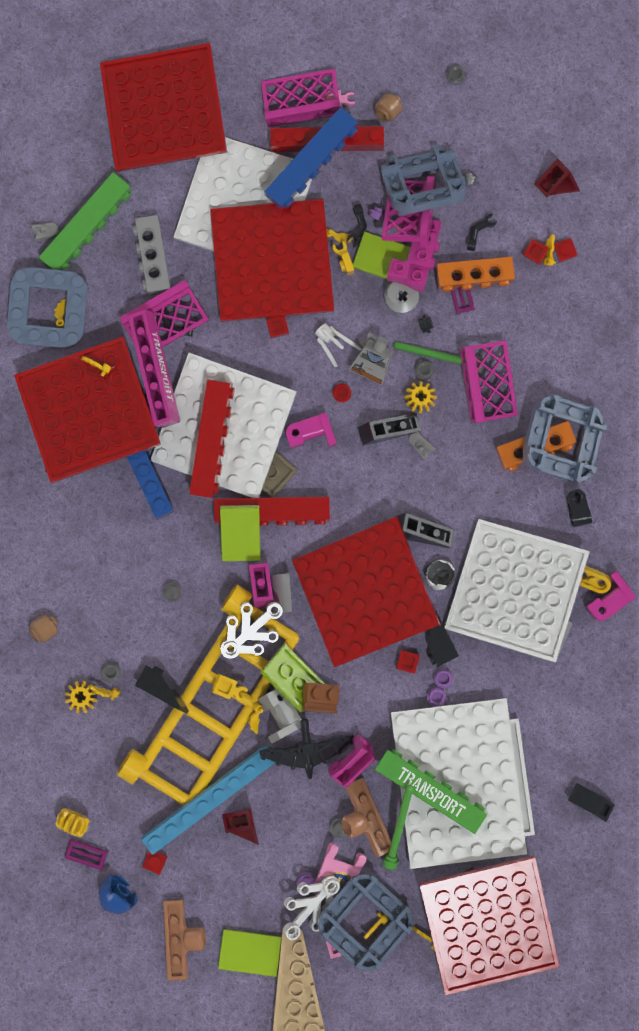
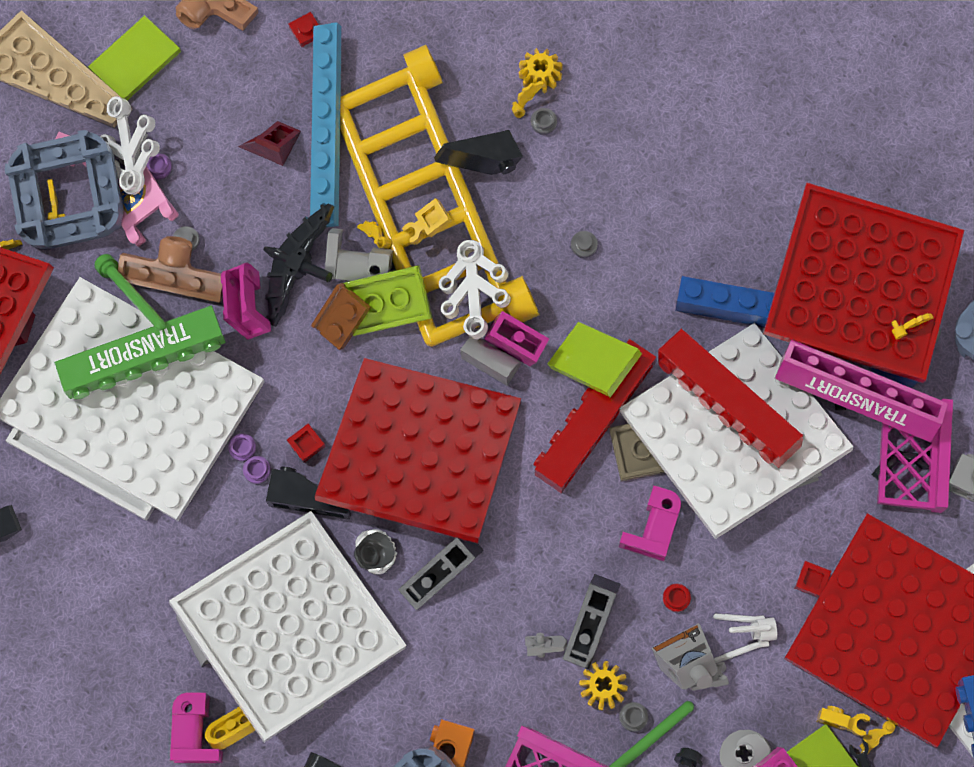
camera: 135 degrees right, 10 degrees down
medium nougat head [29,614,58,643] -> none

